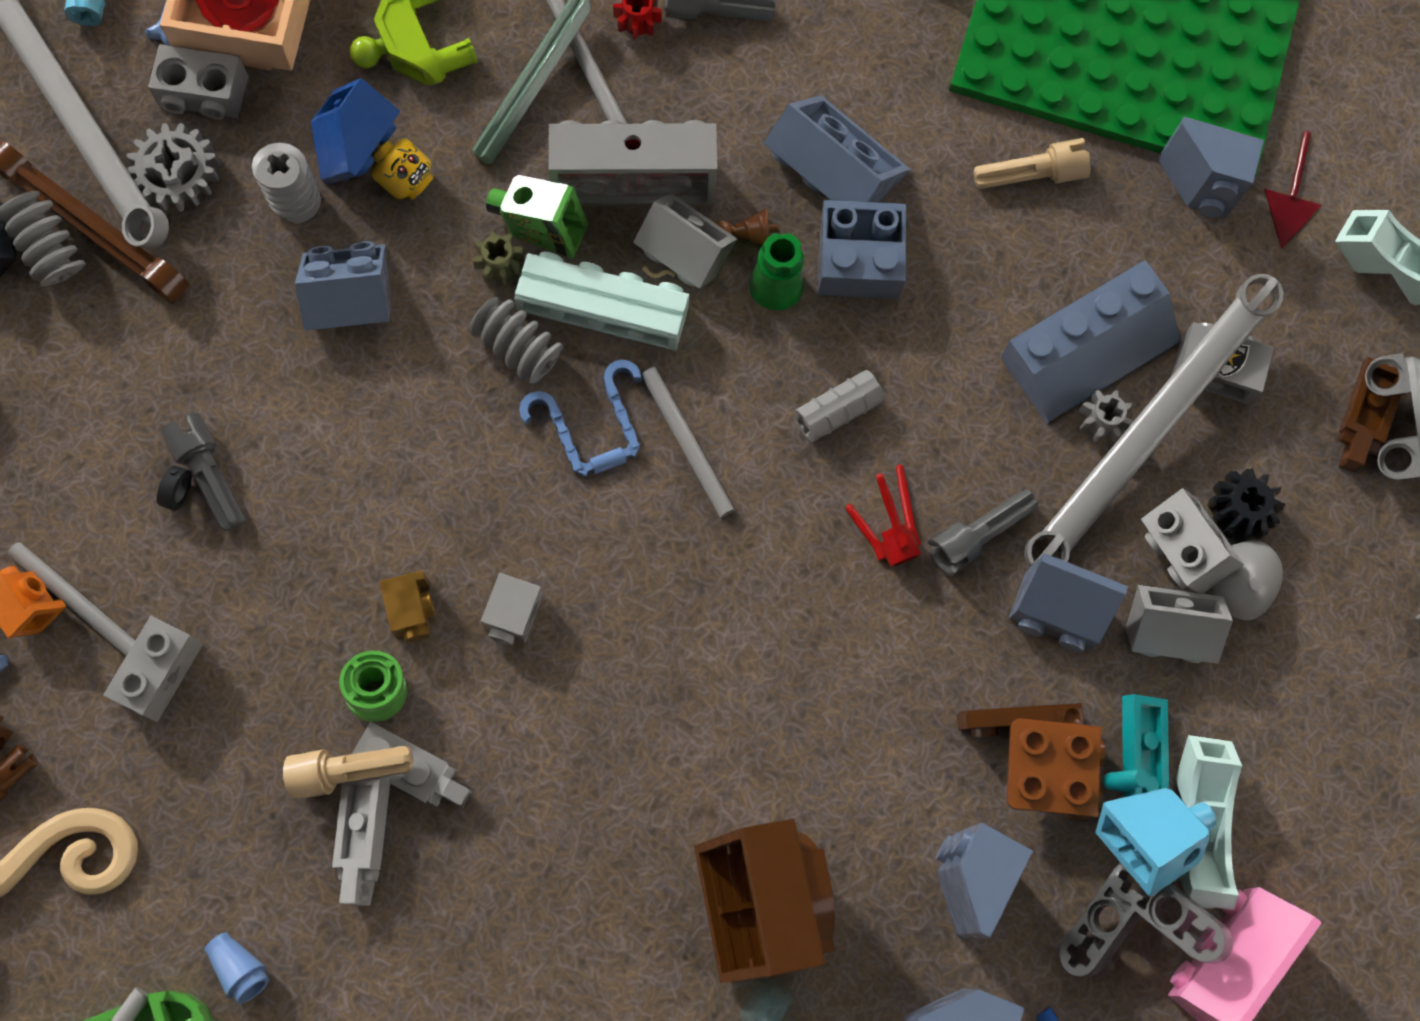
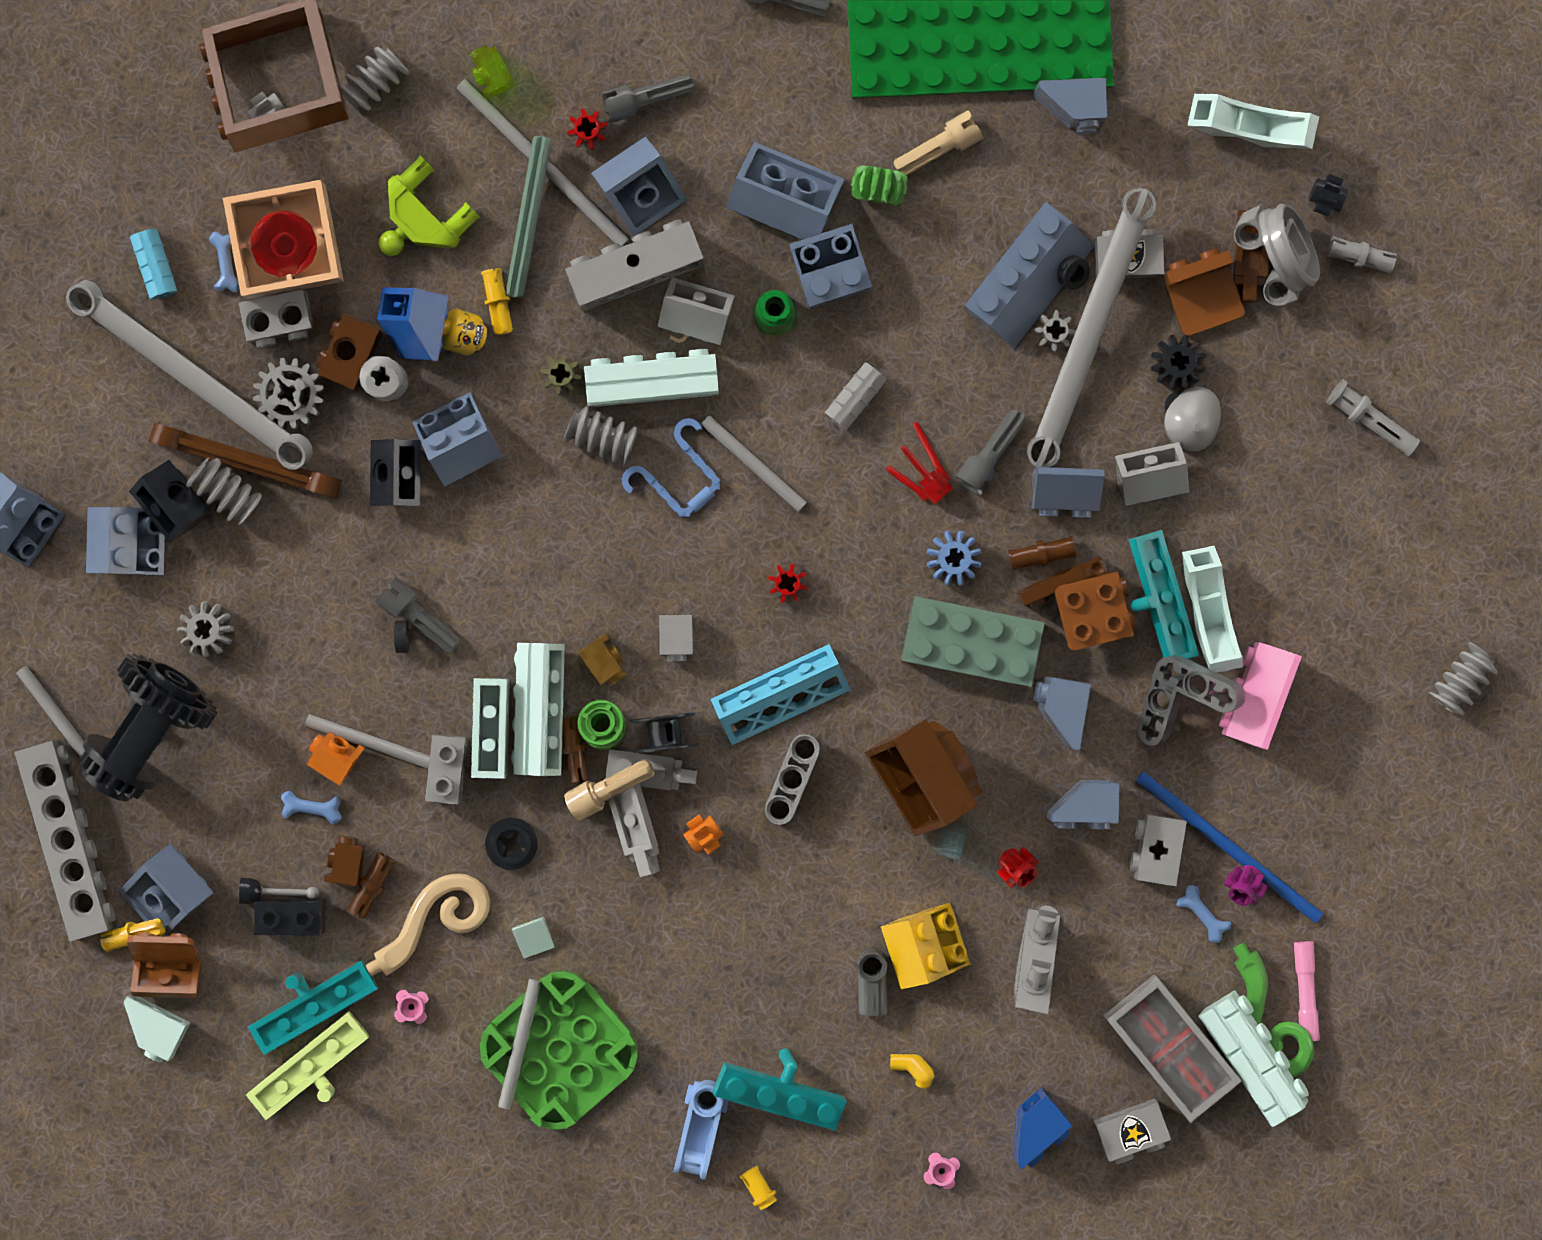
camera: 15 degrees left, 15 degrees up
medium blue cone [204,932,269,1004] -> none
bright green torso [486,175,589,259] -> none
dark orange piece [716,208,779,246] -> none
medium azure torso [1095,788,1216,897] -> none
light grey brick [1141,488,1245,594] -> none
dark red piece [1264,131,1322,250] -> none
none -> reddish brown brick [316,314,383,392]
none -> black brick [370,439,421,507]
none -> light aqua brick [471,678,510,779]
none -> yellow axle [481,268,513,335]
none -> black gear [485,817,538,870]
none -> light aqua brick [511,643,565,776]
none -> light aqua slope [512,917,555,958]
none -> reddish brown pin [562,716,590,784]
none -> sand blue slope [591,136,687,237]
none -> black piece [630,712,699,753]
none -> orange gear [683,815,724,855]
none -> medium azure fence [711,644,850,745]
none -> light grey beam [765,734,820,825]
none -> red gear [768,563,807,603]
none -> bright green gear [851,165,907,206]
none -> sand green brick [901,596,1045,687]
none -> medium blue gear [926,531,981,585]
none -> reddish brown pin [1008,536,1076,571]
none -> black piece [1057,255,1090,290]
none -> dark orange bracket [1162,248,1245,336]

